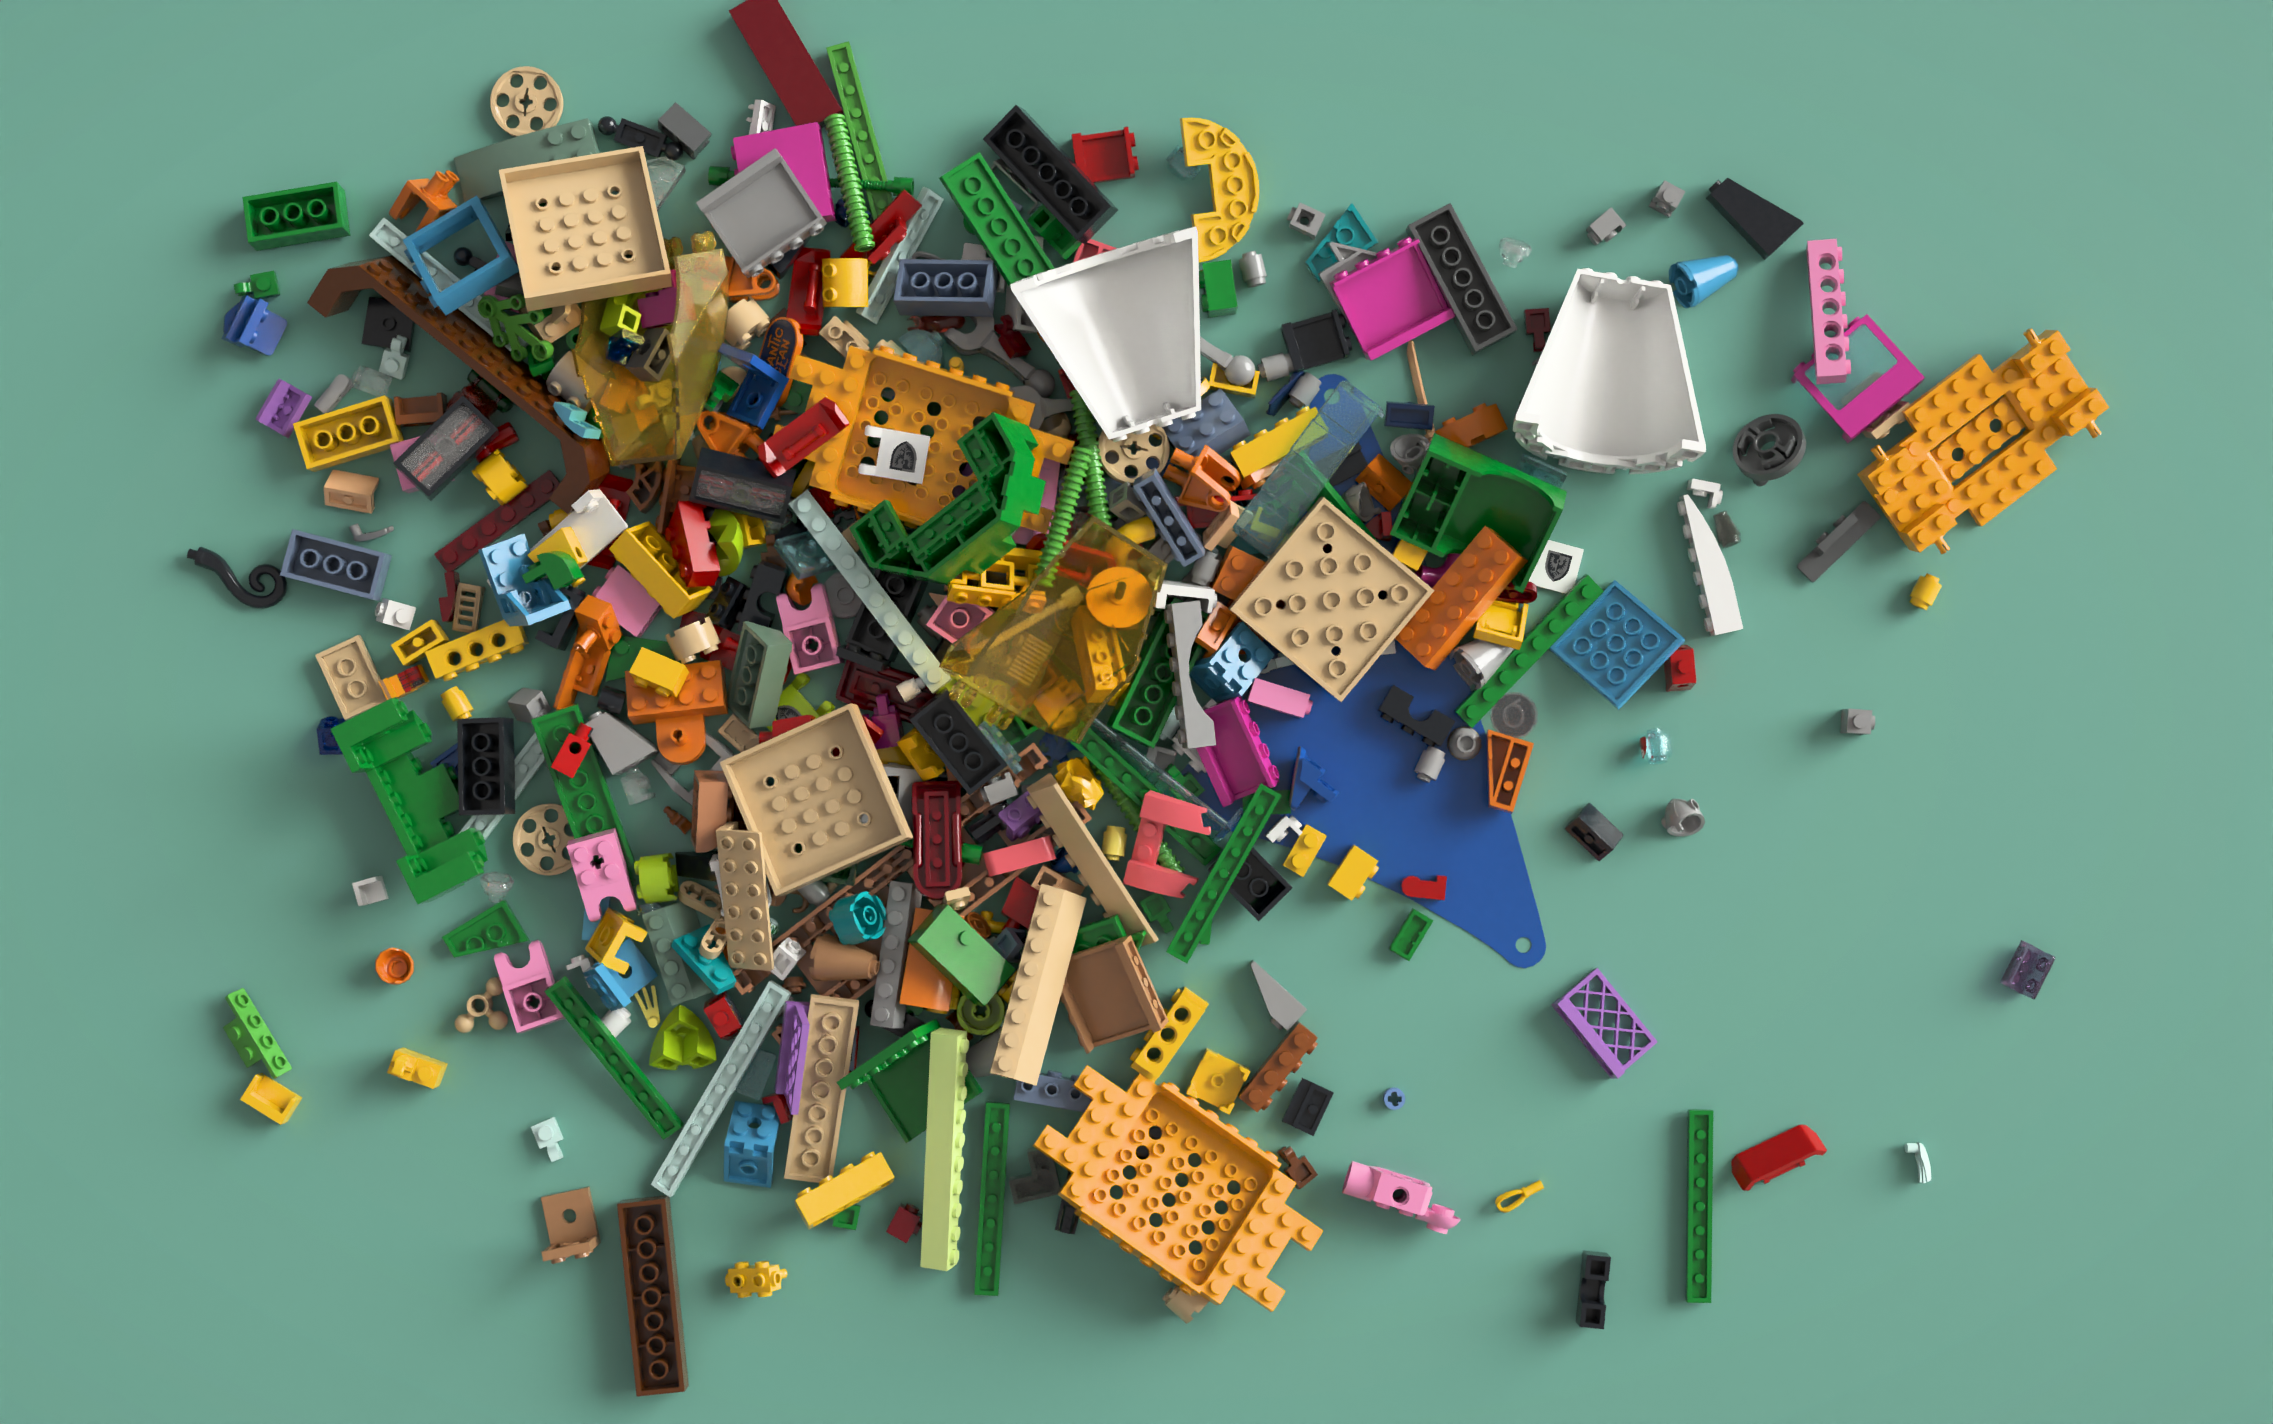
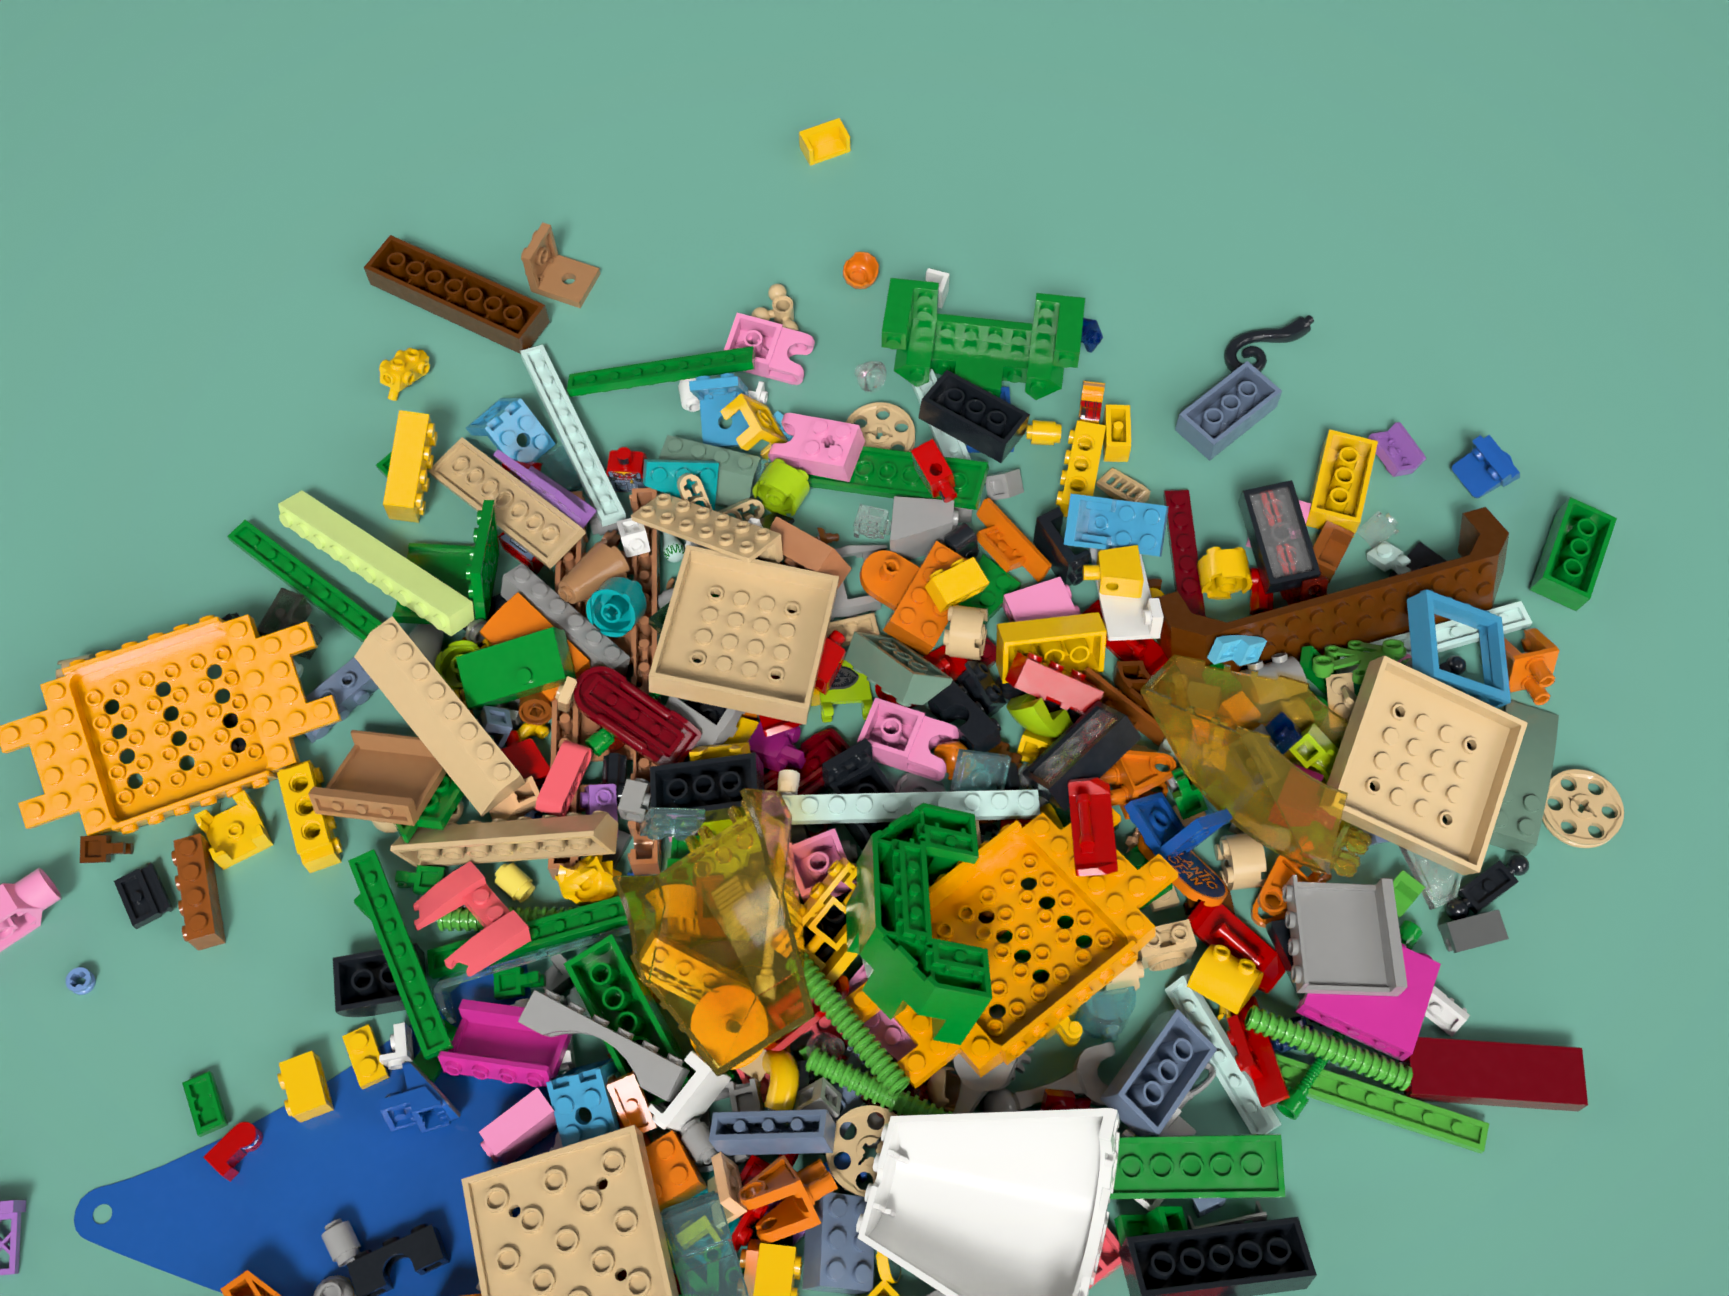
camera: 130 degrees right, 25 degrees down
bright green bracket [223,988,292,1079] -> none
green plate [234,270,280,299] -> none
light grey bar [314,374,353,414] -> none
tan plate [315,635,387,720] -> none
light nougat panel [324,469,379,514] -> none
light grey piece [349,523,394,541] -> none
white bracket [375,598,416,630] -> none
yellow hinge [387,1047,448,1089] -> none
dark red slope [439,571,460,623] -> none
green wing [442,900,530,958] -> none
green brick [522,551,584,590] -> none
light aqua plate [531,1117,564,1162] -> none
orange brick [573,595,623,654] -> none
light yellow piece [634,985,660,1028] -> none
lime brick [649,1004,717,1070] -> none
white flag [858,425,930,484] -> none
dark red brick [886,1203,922,1243] -> none
clear red arm [907,315,966,333] -> none
light grey slope [1250,960,1307,1031] -> none
none -> flat silver plate [465,619,487,644]
none -> bright green panel [1393,870,1425,918]

